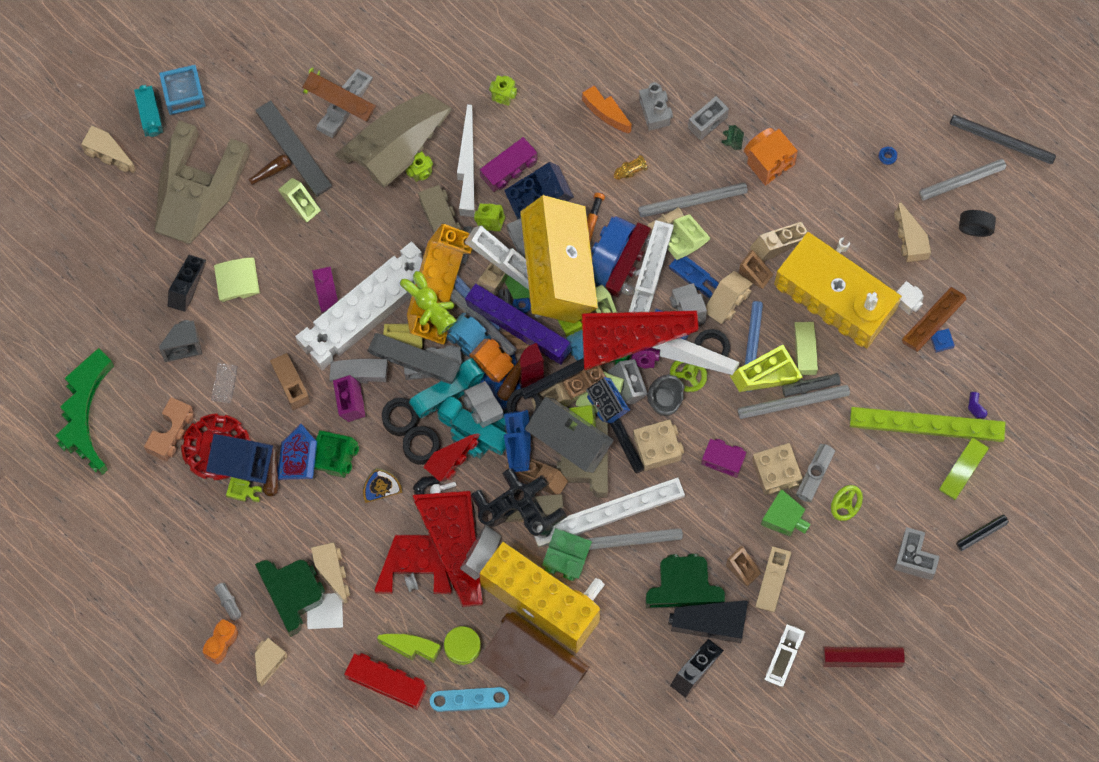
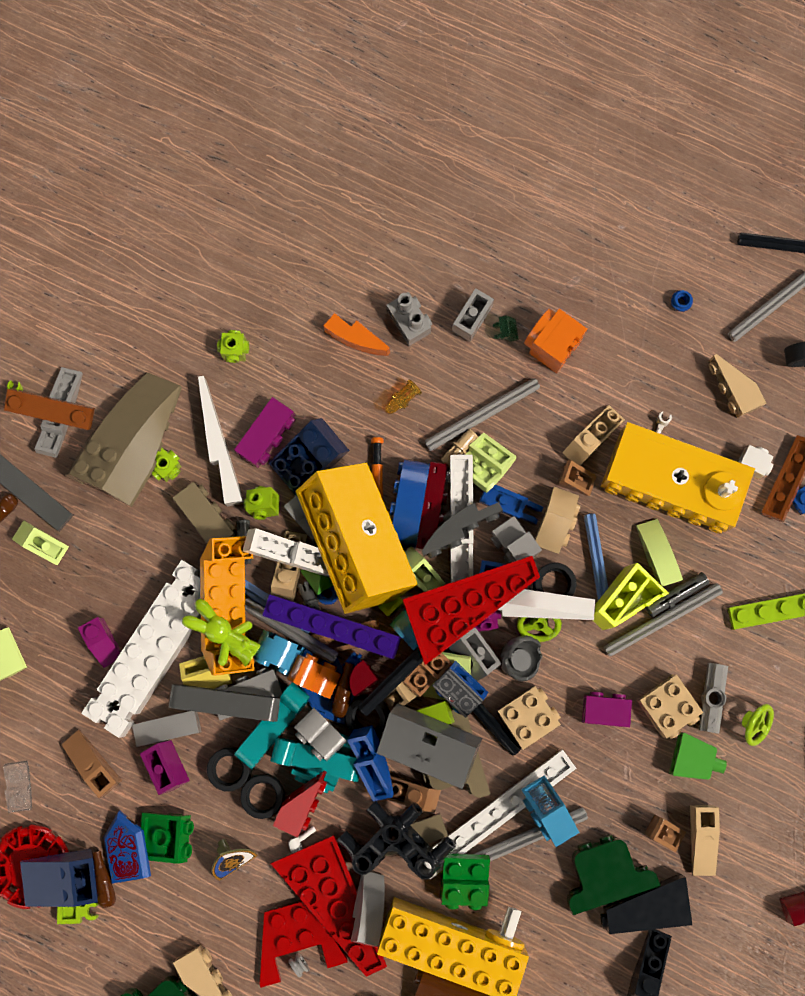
camera: 15 degrees left, 10 degrees up
black arm [413,476,439,495] -> none
slope [764,623,806,687] -> none
none -> dark grey slope [422,502,503,559]
none -> dark azure piece [521,775,580,847]

